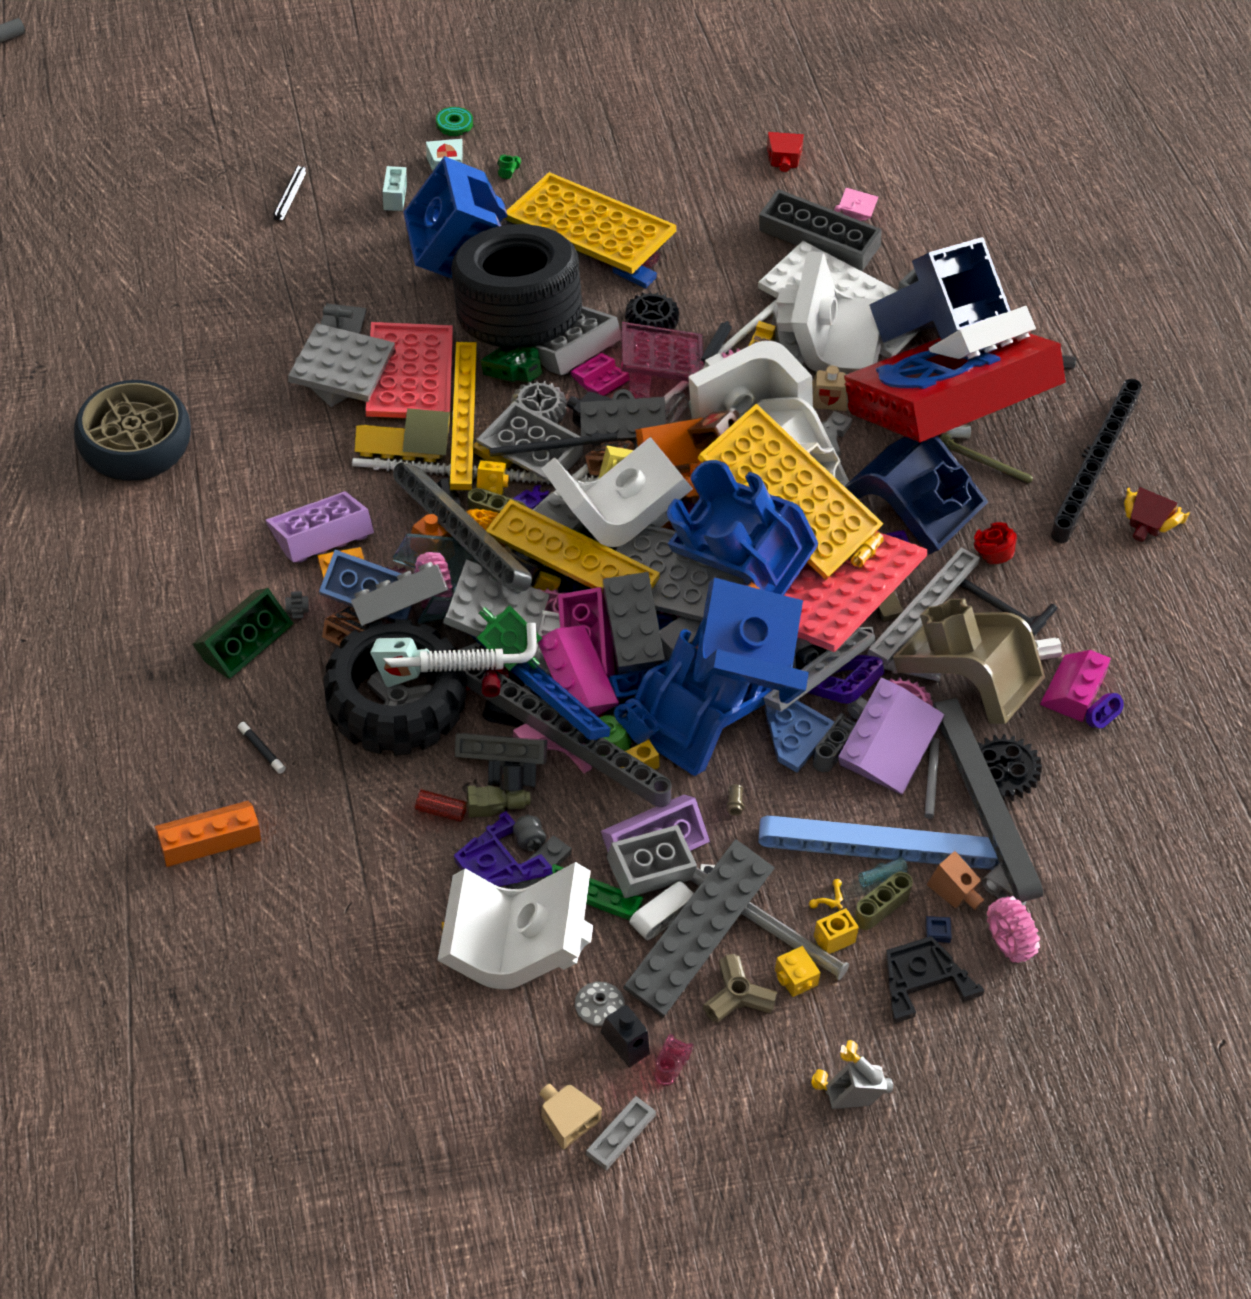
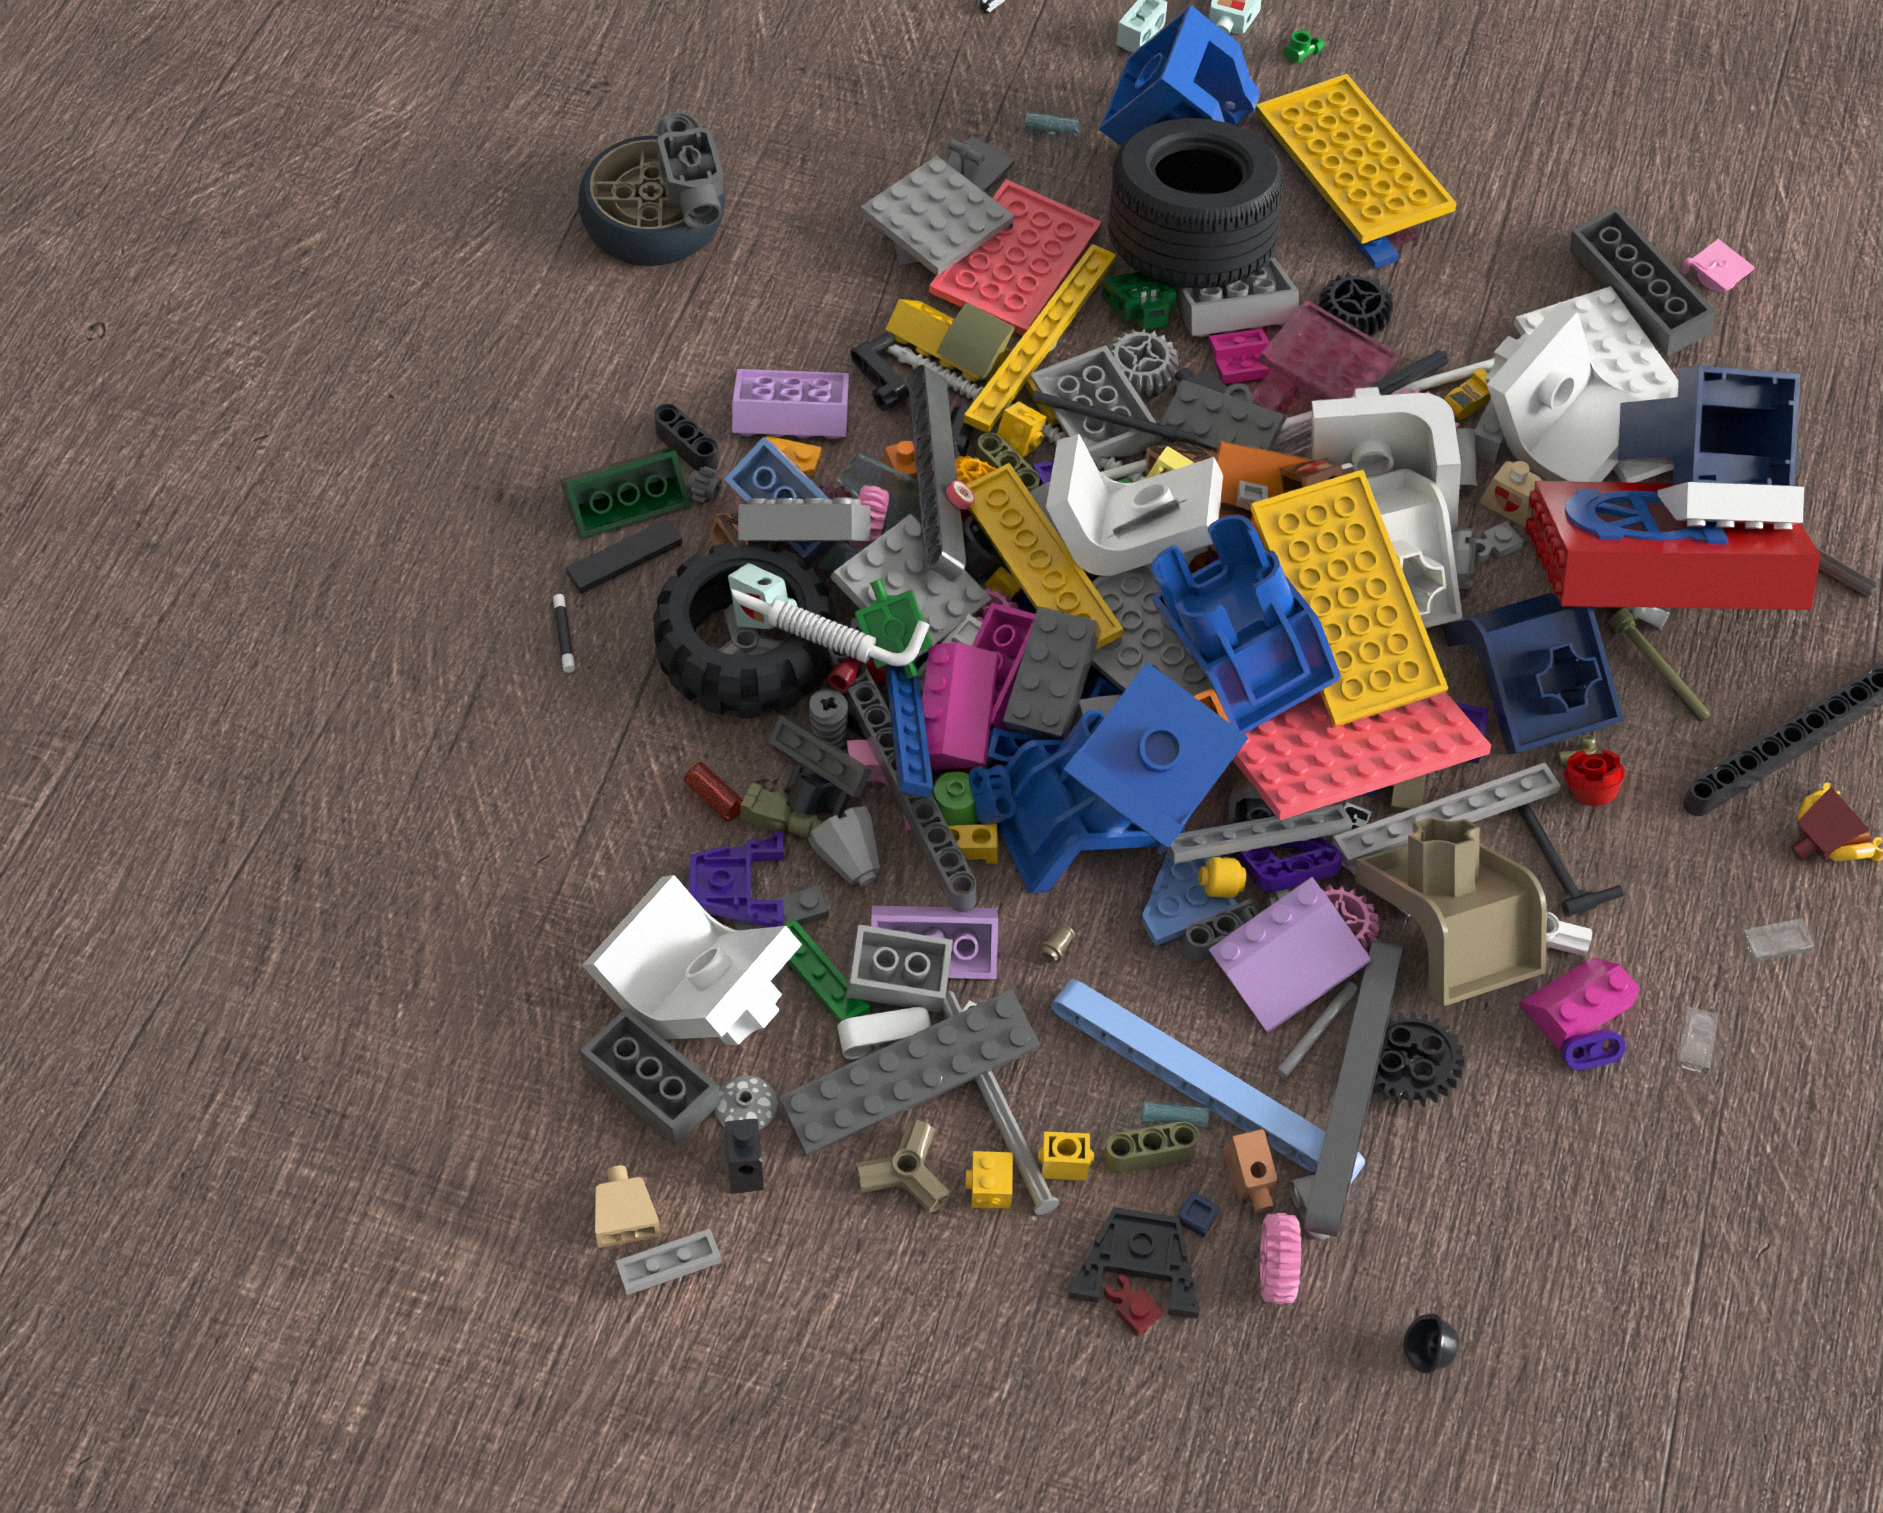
camera: 30 degrees right, 5 degrees up
orange slope [154,800,261,867] -> none
dark grey piece [513,815,546,851] -> none
clear pink piece [654,1034,694,1086] -> none
red torso [767,132,804,172] -> none
yellow piece [809,879,843,910] -> none
light grey torso [811,1040,893,1109] -> none
yellow pin [850,532,884,568] -> none
none -> black tile [566,519,682,594]
none -> dark grey brick [580,1008,720,1147]
none -> black beam [654,403,719,471]
none -> dark grey brick [656,112,723,228]
none -> light grey cone [808,806,880,886]
none -> dark grey piece [809,689,848,749]
none -> black beam [850,332,910,411]
none -> coral tile [946,480,975,510]
none -> clear light blue pin [1025,111,1081,136]
none -> dark red plate [1104,1274,1163,1337]
none -> black piece [1107,499,1187,539]
none -> yellow head [1198,857,1246,899]
none -> light grey plate [1236,480,1268,511]
none -> black helmet [1403,1314,1459,1374]
none -> olive arm [1557,735,1597,766]
none -> clear plate [1676,1007,1719,1074]
none -> clear plate [1742,918,1814,962]

